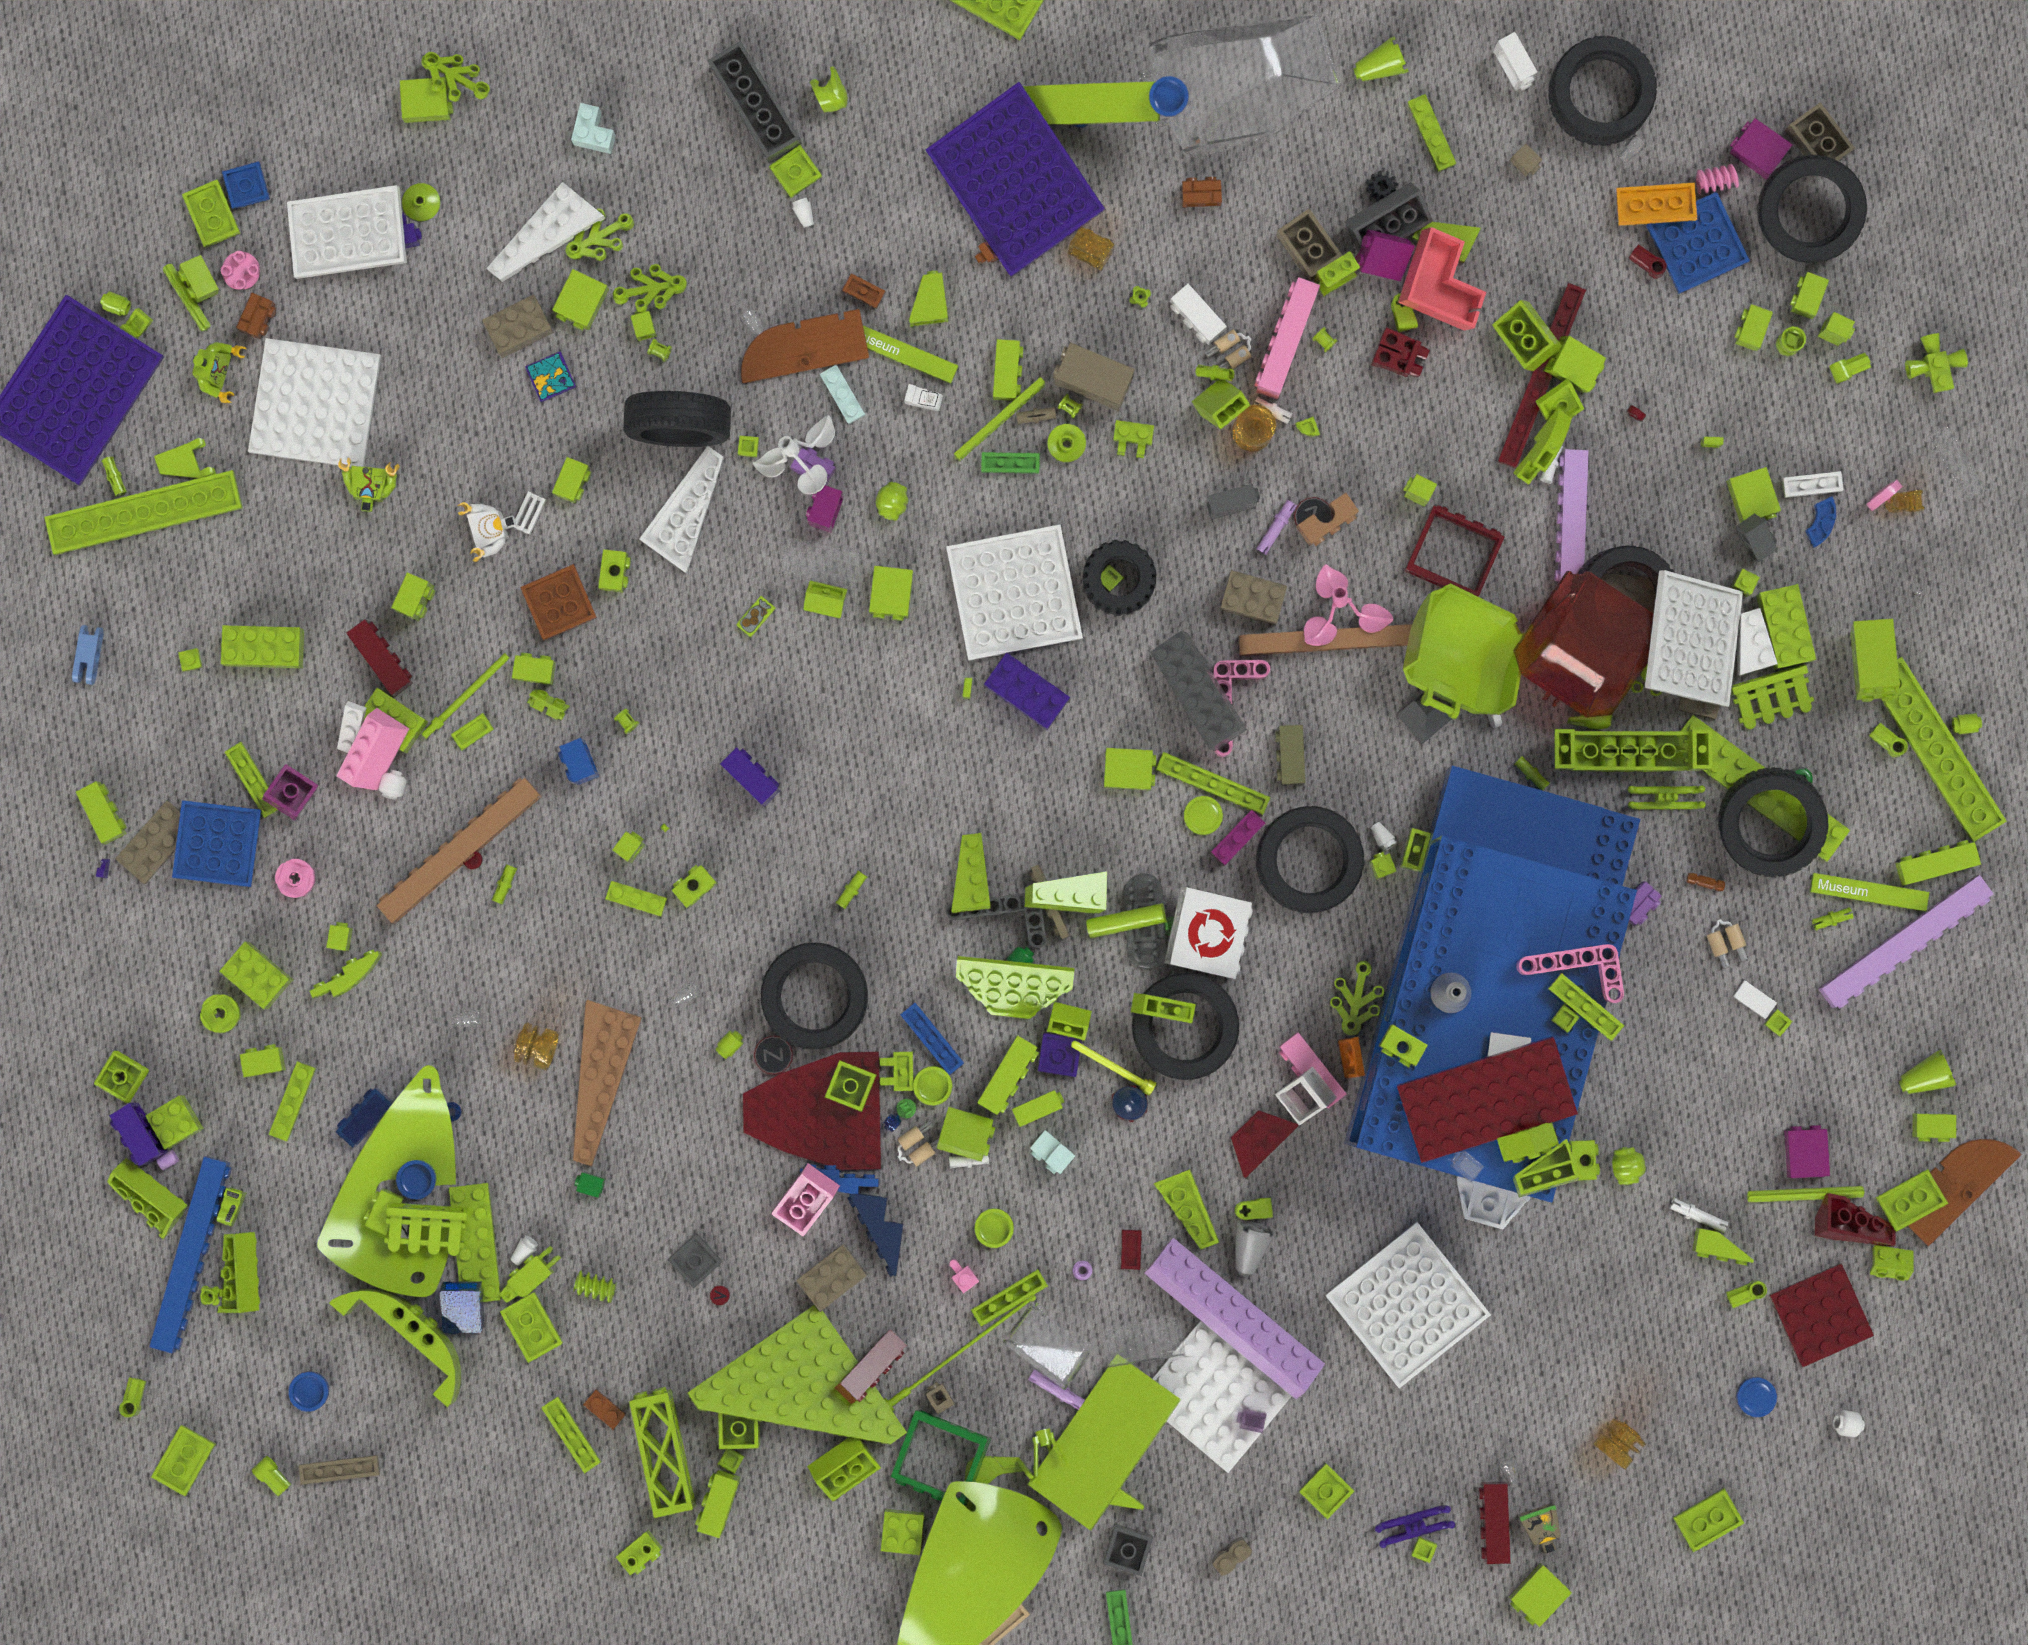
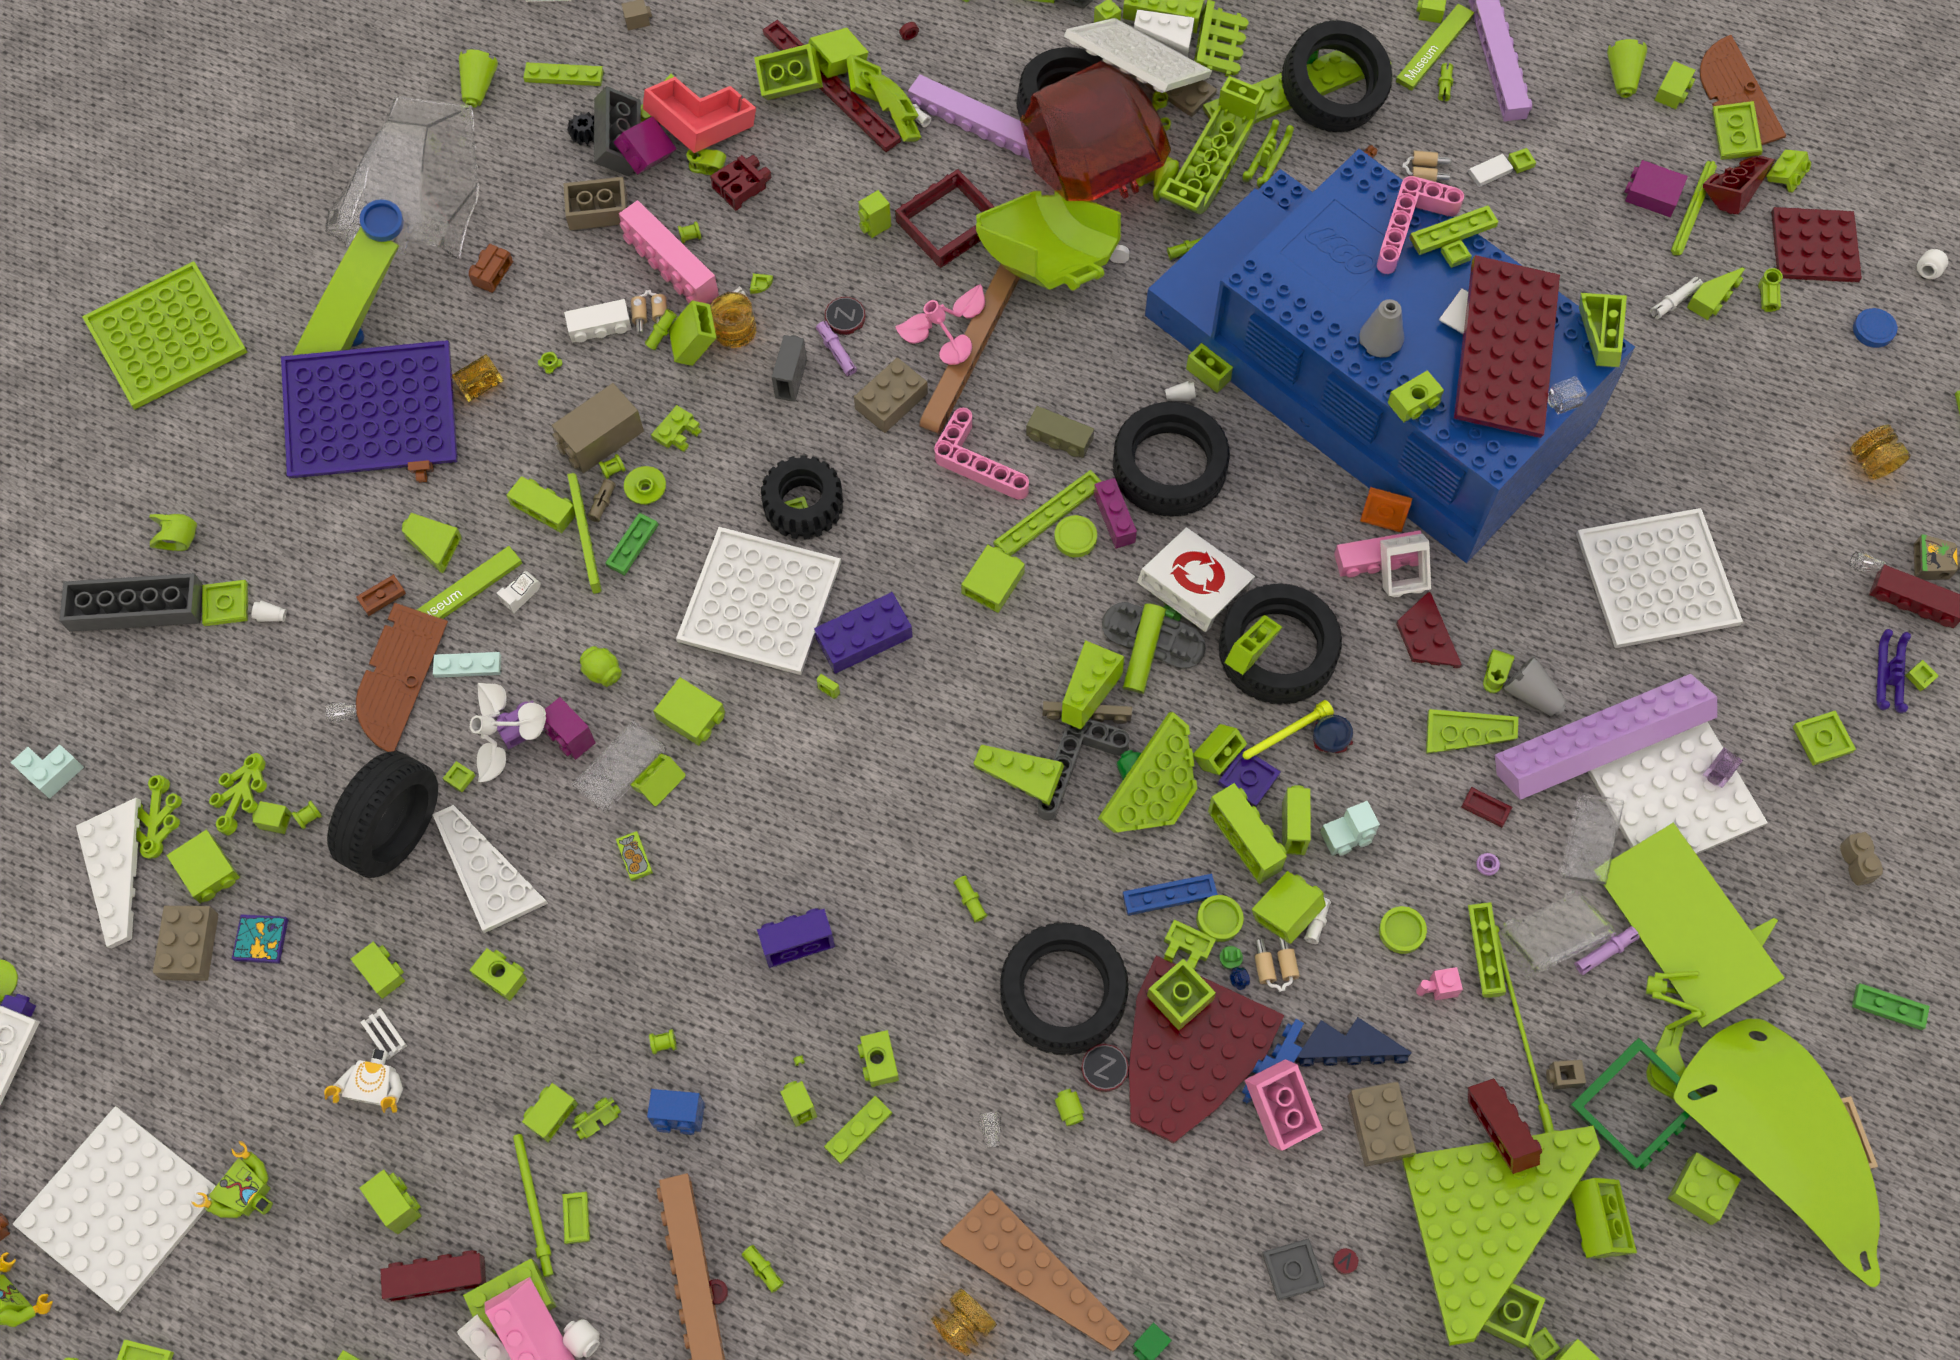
camera: 65 degrees left, 20 degrees down
dark orange plate [520,564,597,641] -> none
dark grey brick [1103,1523,1153,1576] -> none
dark grey brick [1150,631,1247,751] -> none
medium nougat arch [1296,493,1359,546] -> none
lime panel [1314,251,1360,297] -> none
lime plant [1330,961,1385,1036] -> none
lime brick [1369,852,1397,880] -> none
dark grey slope [1397,692,1452,744] -> none
white wing [1456,1176,1530,1229] -> none
lime brick [1497,1122,1559,1163] -> none

